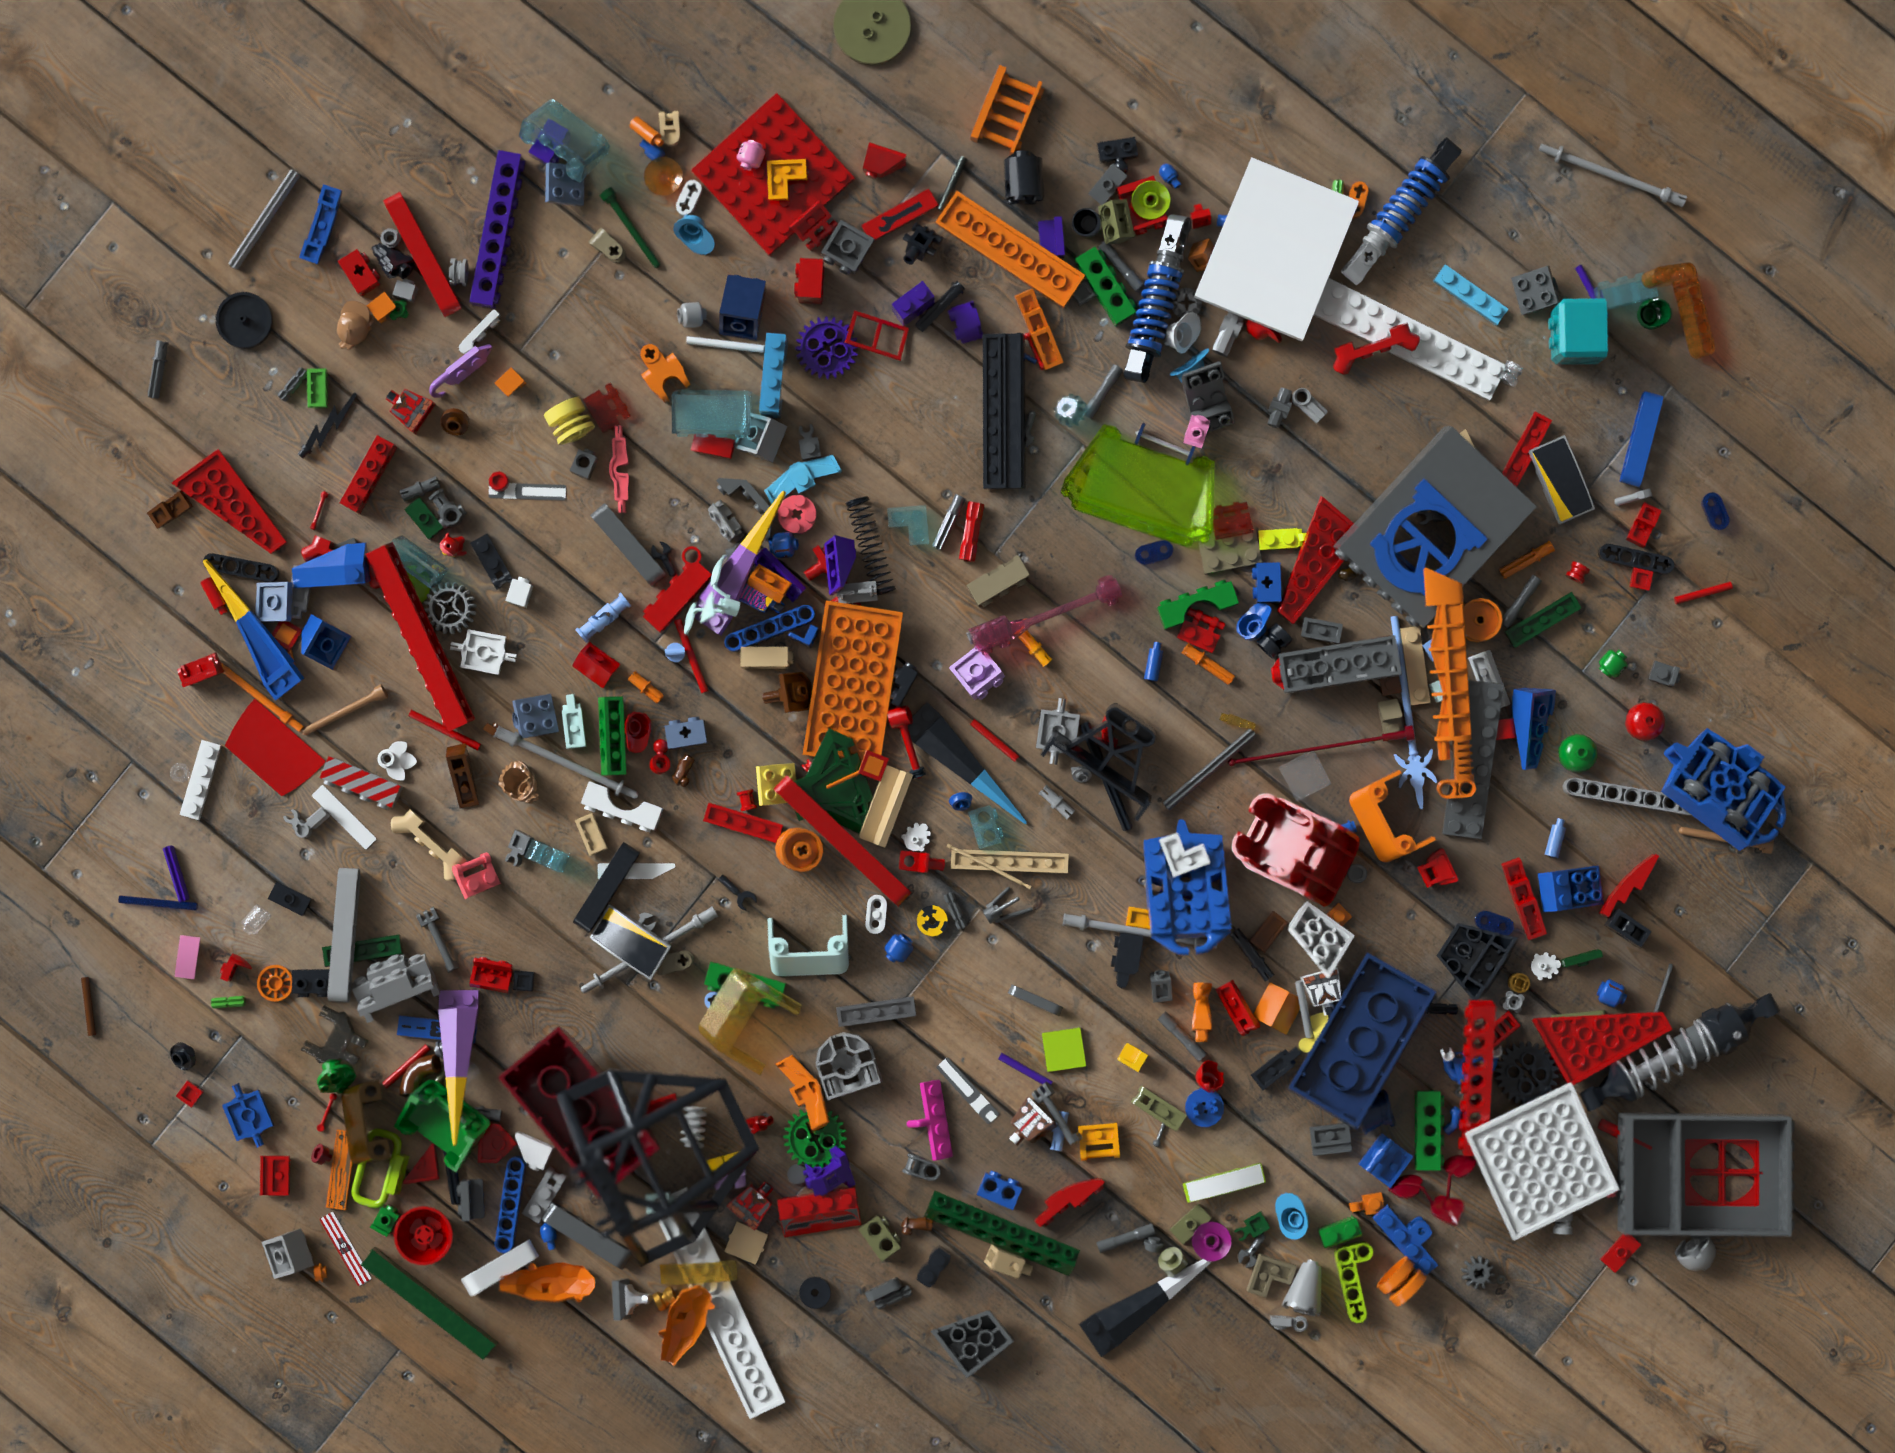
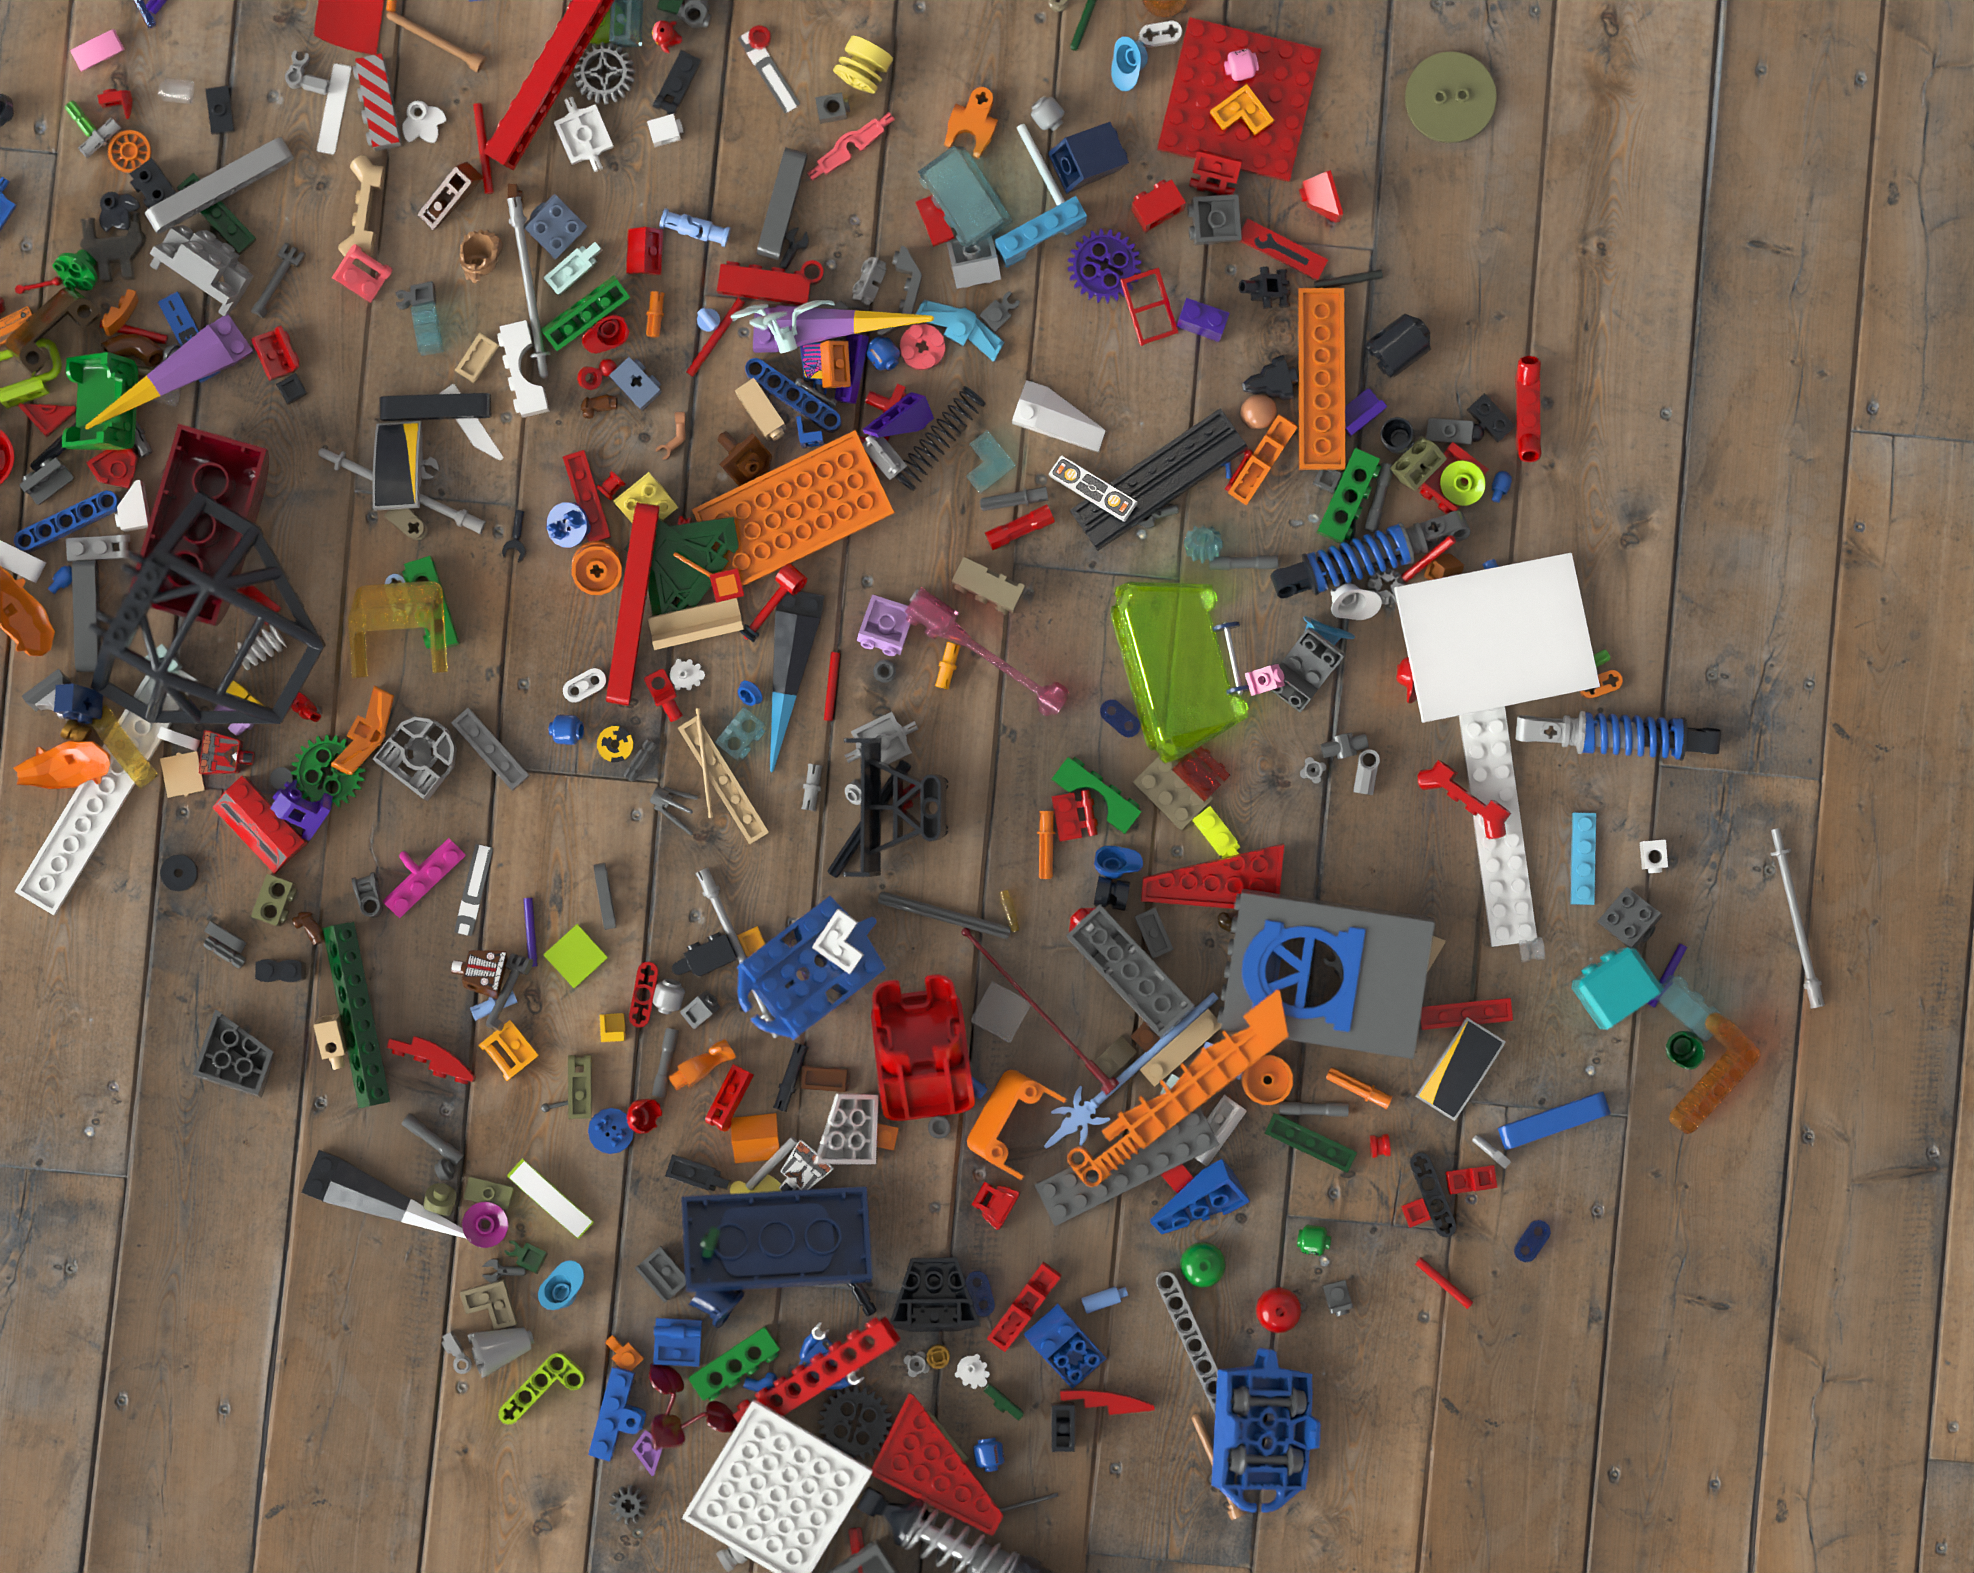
camera: 55 degrees right, 0 degrees up
clear red plate [583,383,631,433] -> none
light aqua windscreen [768,915,849,976] -> none
black plate [890,662,918,708] -> none
black axle [915,281,965,332] -> none
dark purple cylinder [948,301,983,344] -> none
orange fence [970,65,1044,155] -> none
blue brick [977,1170,1022,1210] -> none
blue cylinder [1144,642,1163,682] -> none
red tile [1190,203,1211,229] -> none
light grey piece [1212,312,1244,357] -> none
blue brick [1252,562,1281,603] -> none
green brick [1317,1215,1362,1248] -> none
orange wheel [1377,1256,1427,1307] -> none
red slope [1478,1011,1521,1048] -> none
none -> dark blue brick [54,683,103,724]
none -> light grey pin [78,117,121,158]
none -> black plate [99,192,140,232]
none -> orange slope [102,289,139,336]
none -> white beam [157,727,201,751]
none -> plate [546,502,591,548]
none -> red beam [629,962,659,1027]
none -> medium lavender piece [632,1429,662,1476]
none -> light grey head [653,979,685,1014]
none -> nougat arm [656,412,685,460]
none -> dark green plate [700,1227,720,1258]
none -> dark grey hinge [795,378,837,408]
none -> dark grey plate [873,660,896,683]
none -> white wedge [1012,380,1106,452]
none -> tile [1049,456,1137,522]
none -> nougat hair [1240,395,1277,429]
none -> black rock [1242,355,1298,401]
none -> light grey plate [1300,757,1326,784]
none -> red bar [1401,535,1456,582]
none -> red plate [1515,356,1542,463]
none -> white brick [1640,840,1668,873]

